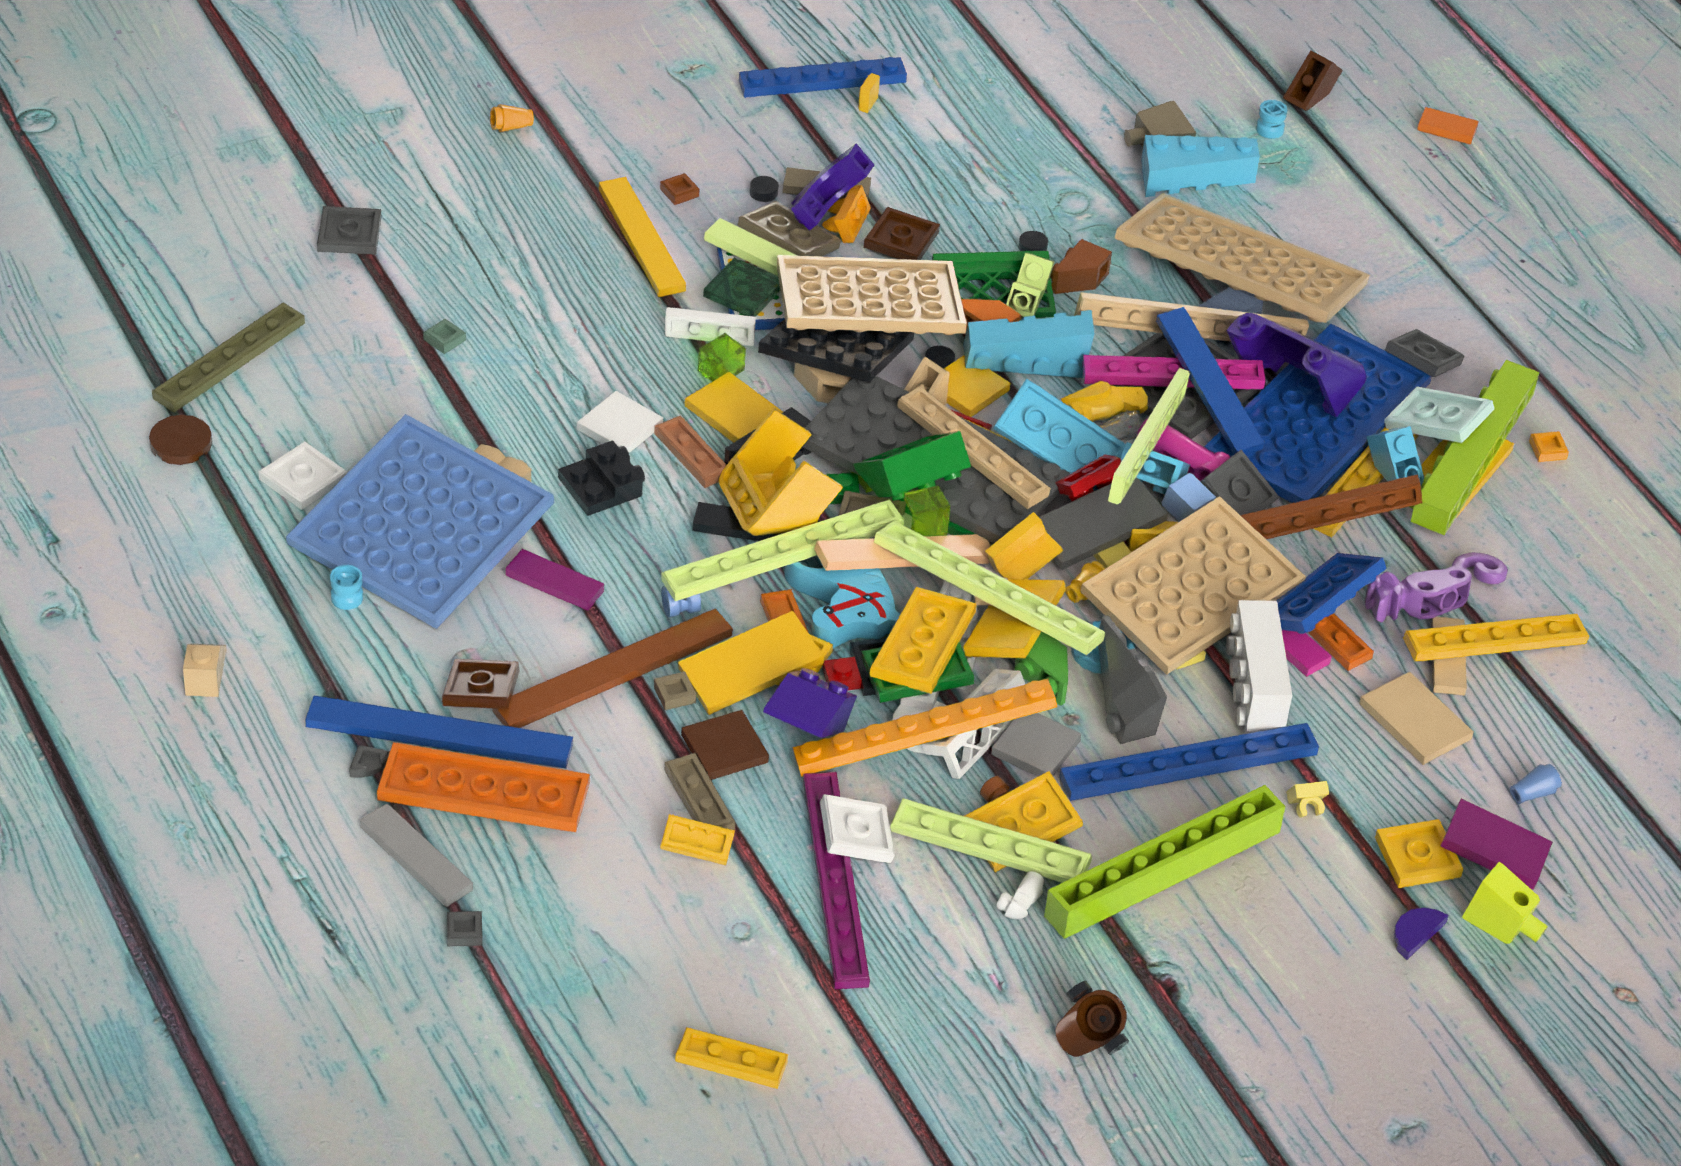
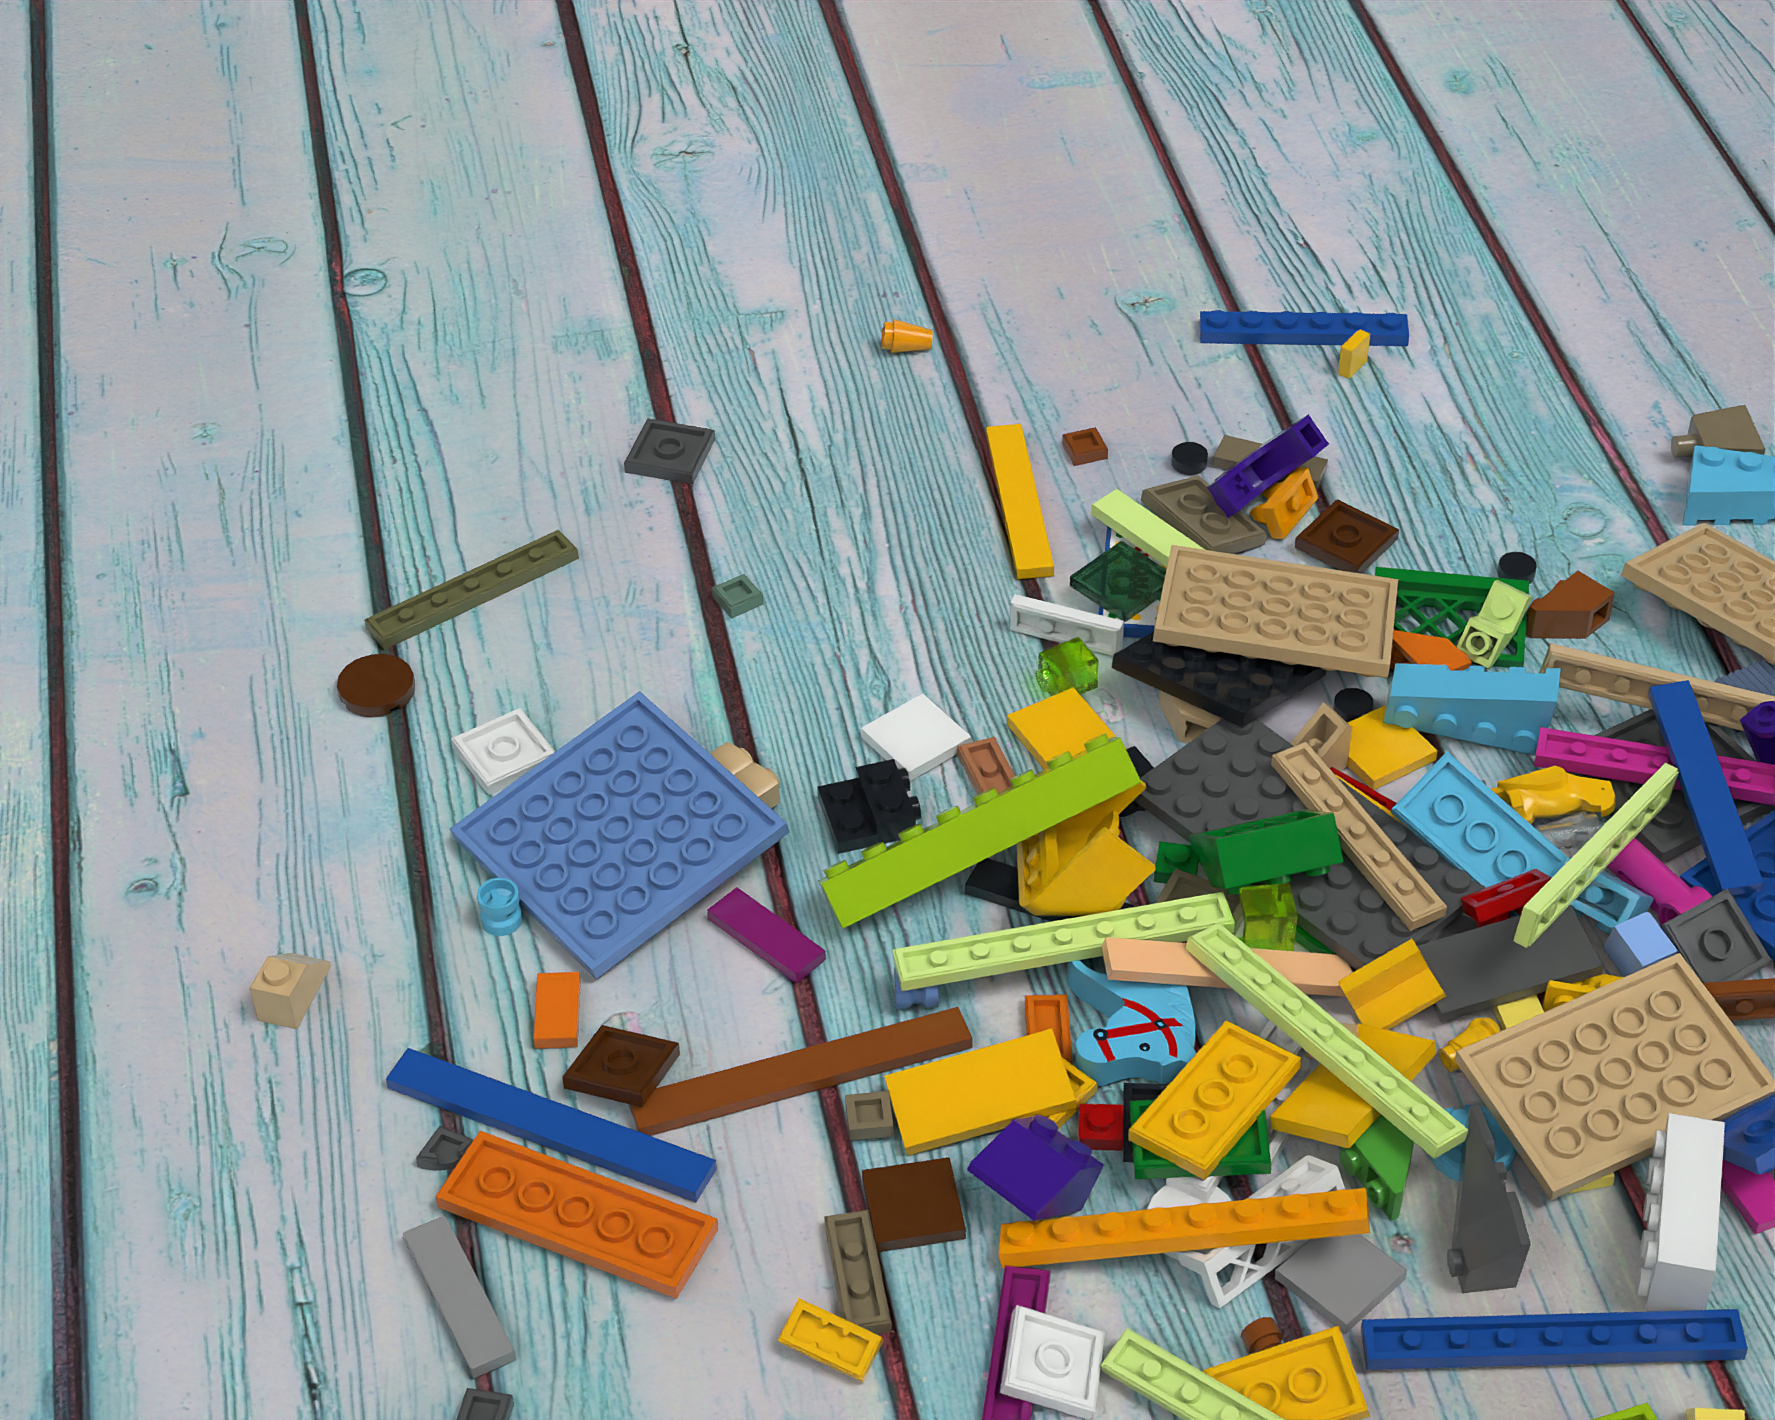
camera: 20 degrees right, 0 degrees up
none -> orange tile [534,972,581,1049]
none -> lime brick [818,733,1142,928]

